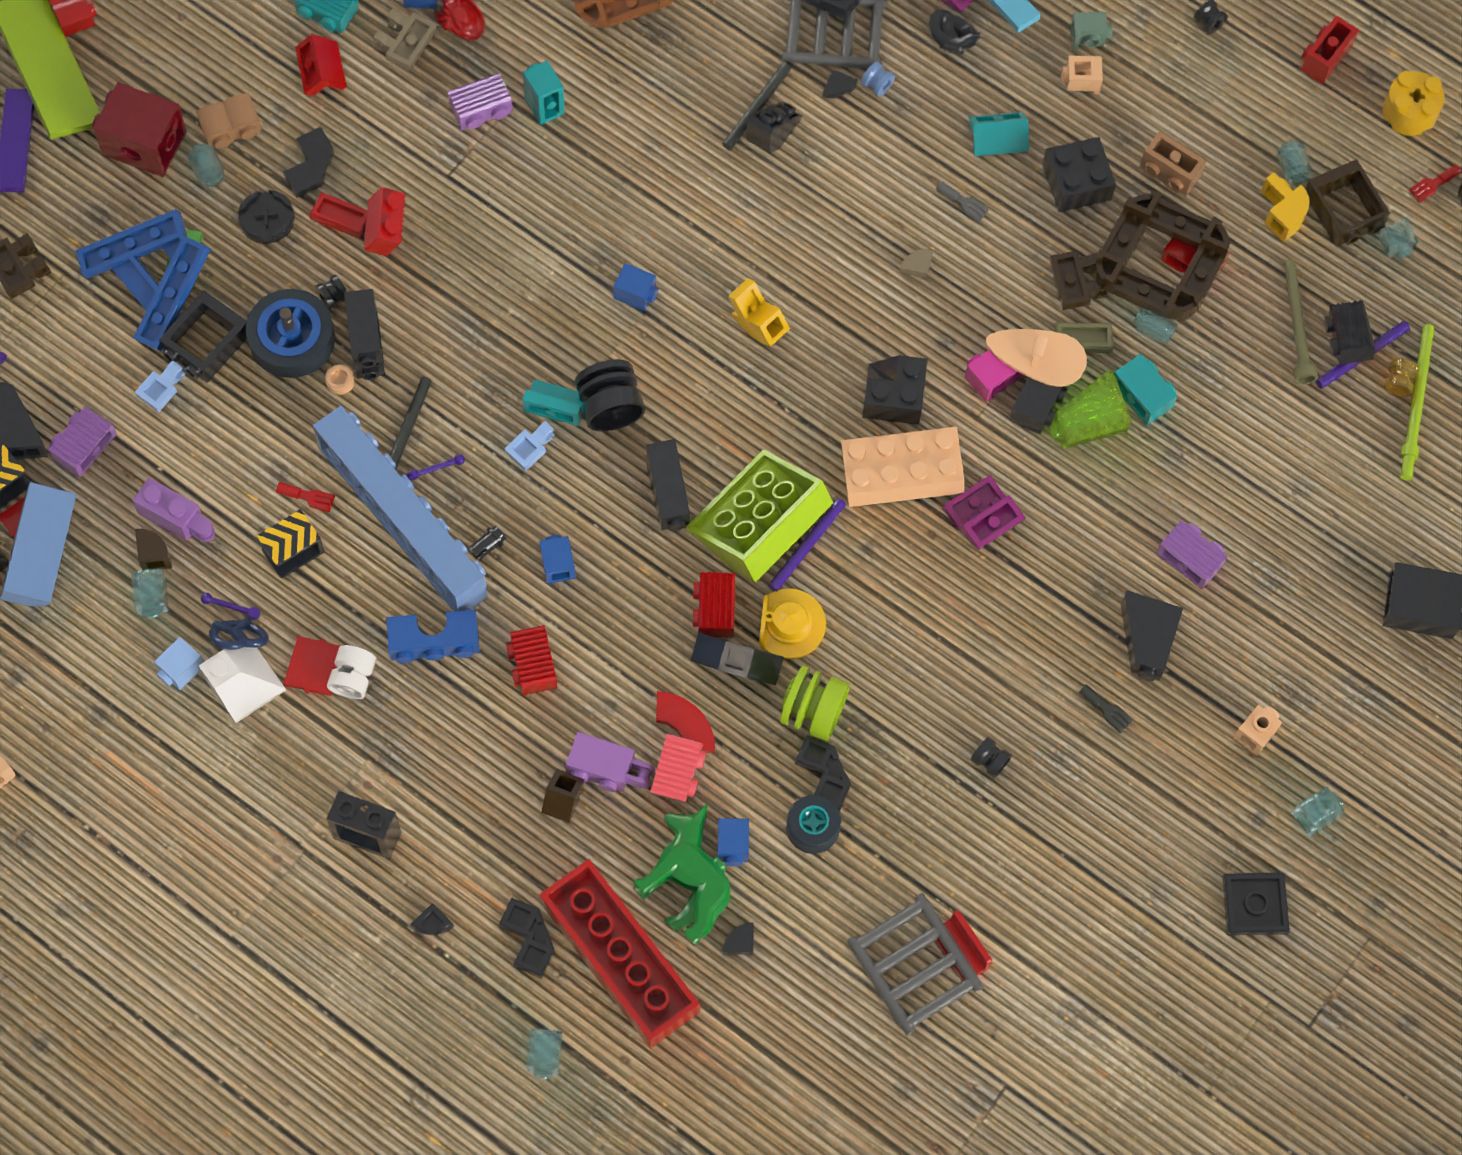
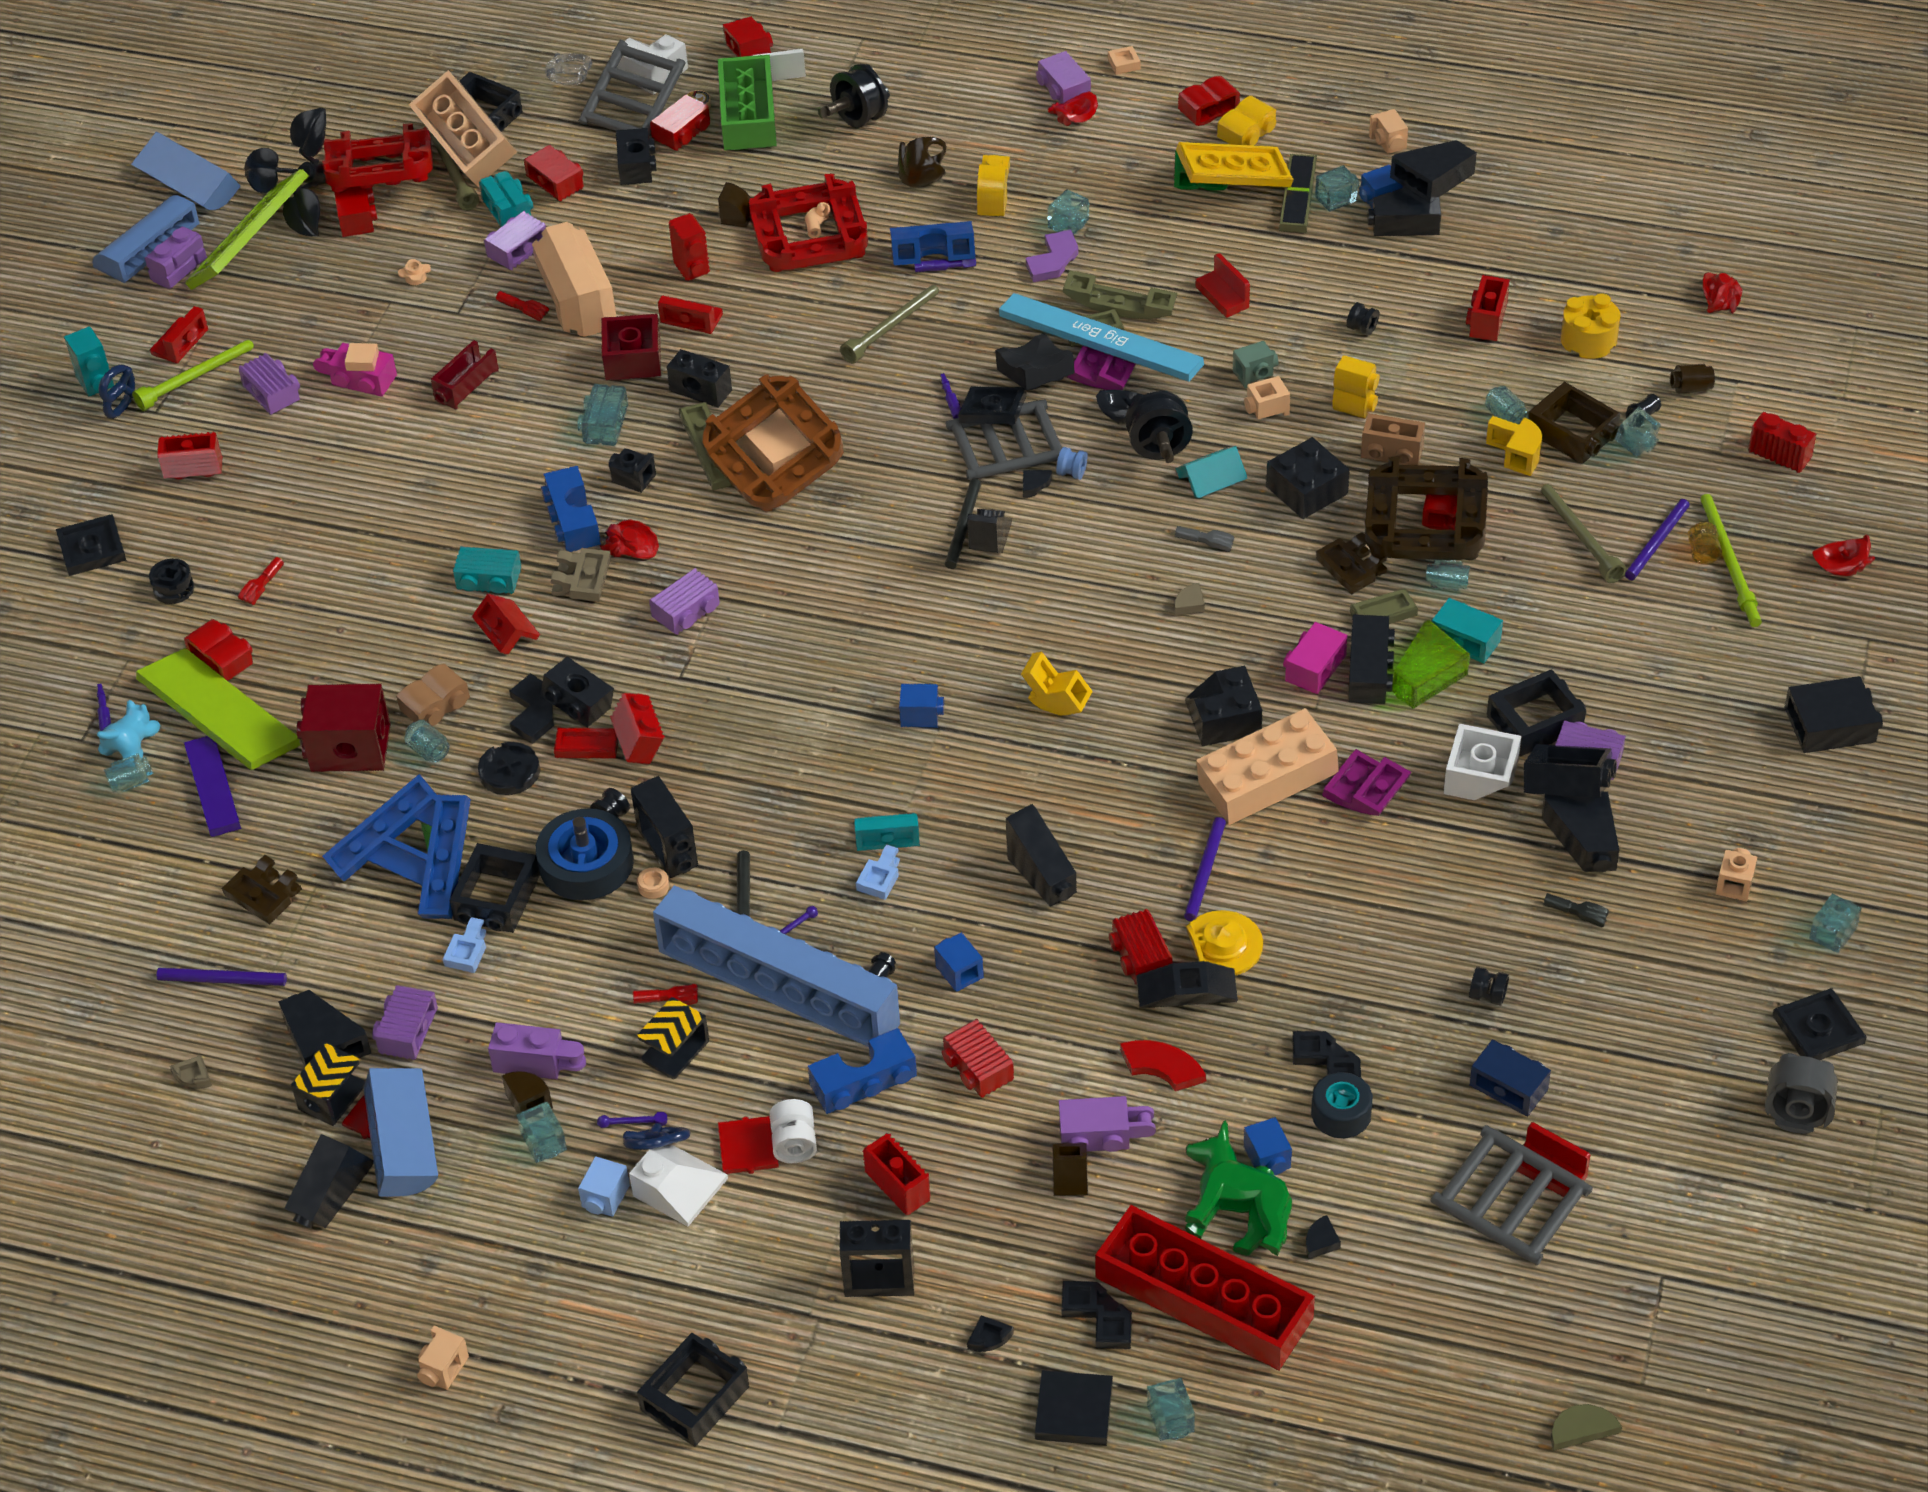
camera: 15 degrees left, 20 degrees down
teal brick [523,60,565,126] -> none
black wheel [575,359,645,432] -> none
coral brick [651,734,707,803] -> none
lime slope [686,449,833,583] -> none
lime wheel [780,665,851,742] -> none
light nougat shield [986,329,1087,387] -> none
black brick [1324,300,1375,365] -> none
red piece [1409,164,1462,203] -> none
none -> black brick [541,656,614,728]
none -> black window [637,1332,749,1447]
none -> red brick [862,1133,931,1215]
none -> black tile [1035,1370,1113,1446]
none -> black wheel [1125,390,1193,463]
none -> yellow brick [1332,355,1380,419]
none -> white slope [1444,724,1521,800]
none -> dark blue brick [1469,1039,1551,1117]
none -> black window [1487,669,1587,757]
none -> black window [1524,744,1617,798]
none -> black pin [1625,394,1662,425]
none -> dark grey brick [1765,1053,1838,1134]

